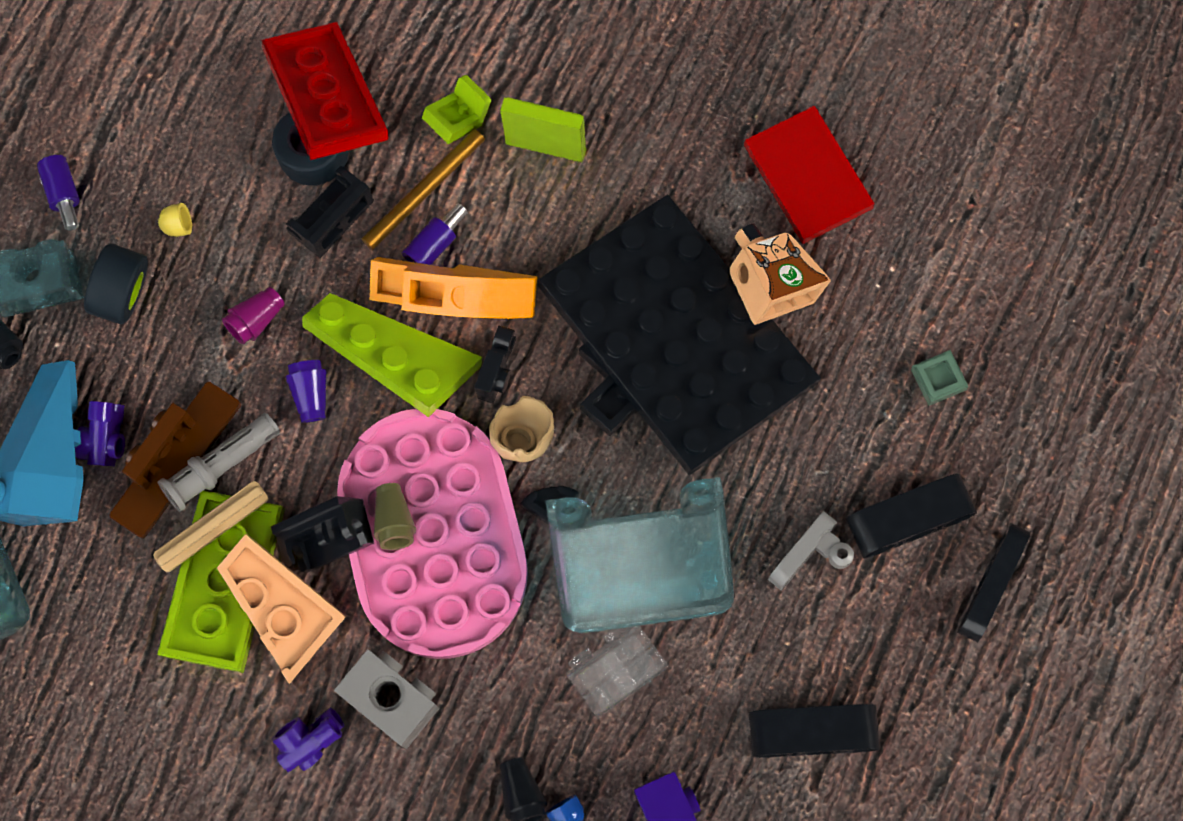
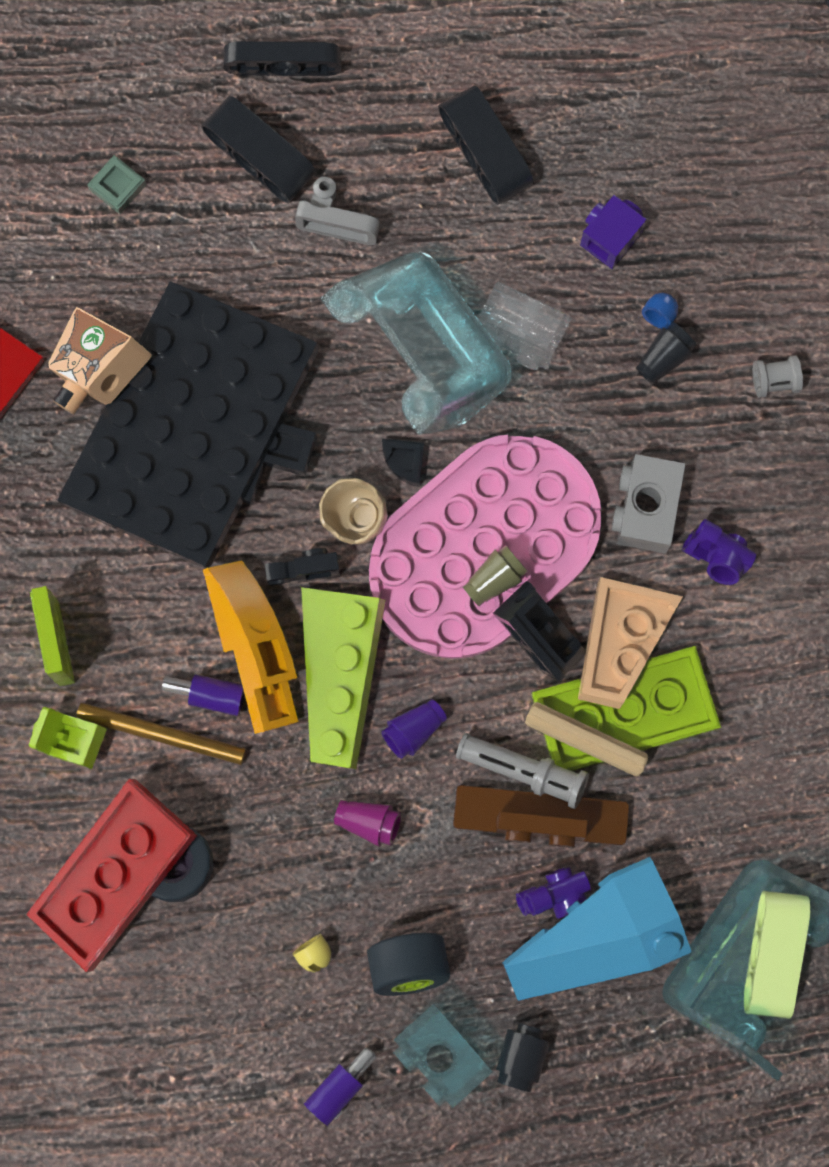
camera: 125 degrees left, 5 degrees up
black hinge [286,166,374,258] -> none

